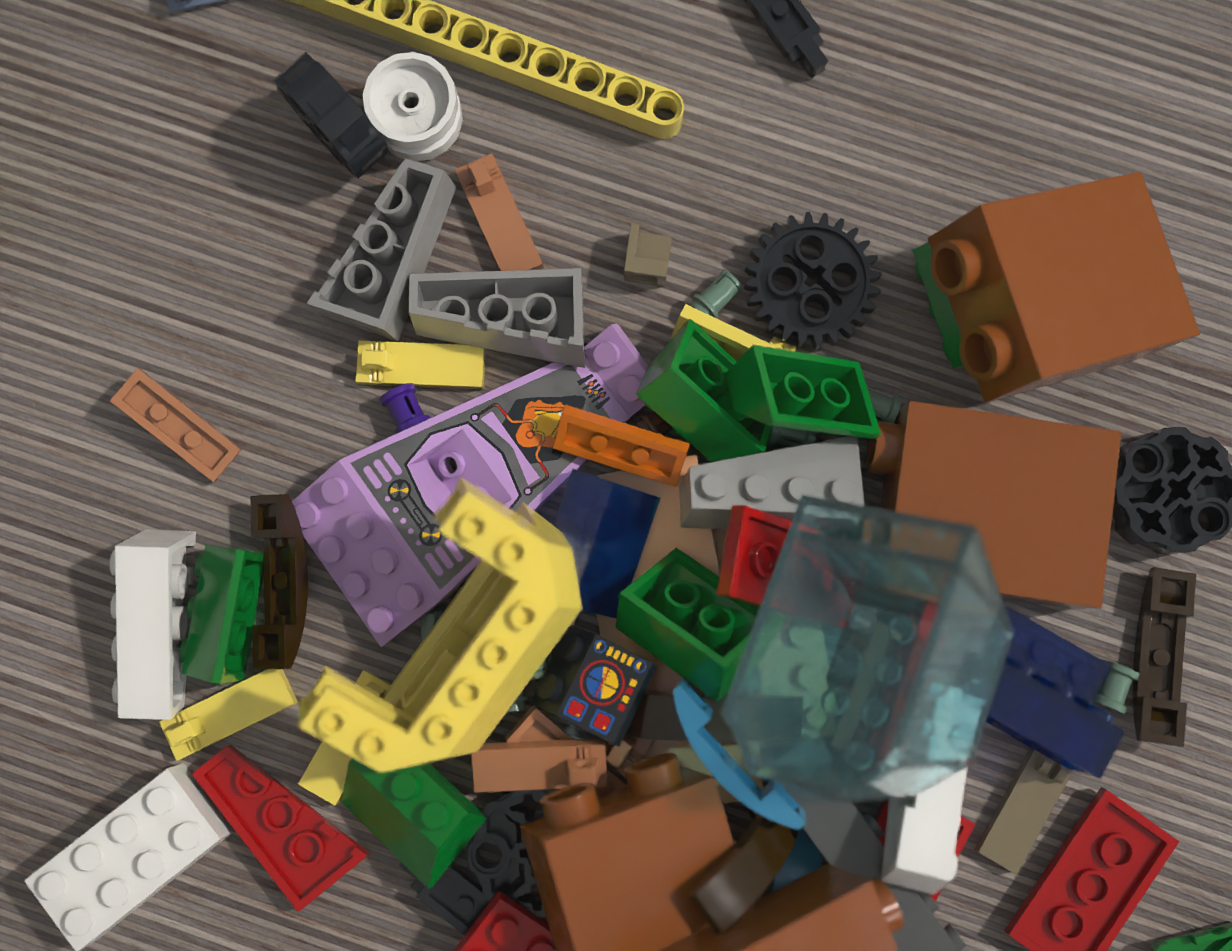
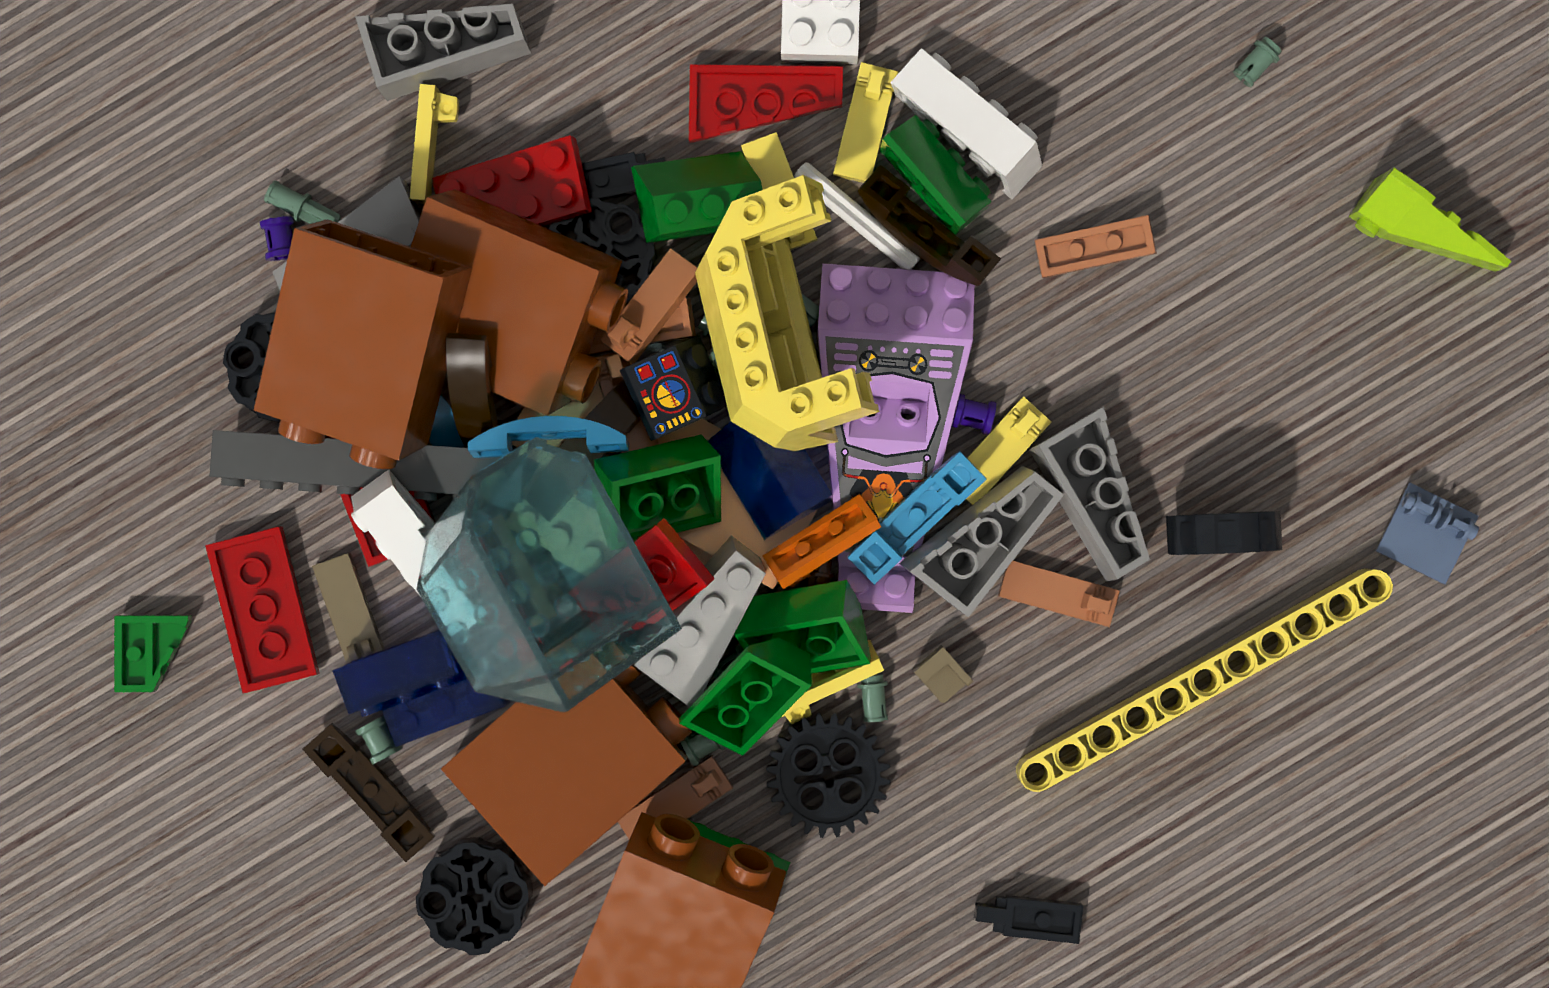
camera: 130 degrees right, 5 degrees up
white wheel [363,52,463,161] -> none
none -> nougat hinge [618,755,733,839]
none -> white axle [795,162,920,270]
none -> dark azure slope [847,450,987,585]

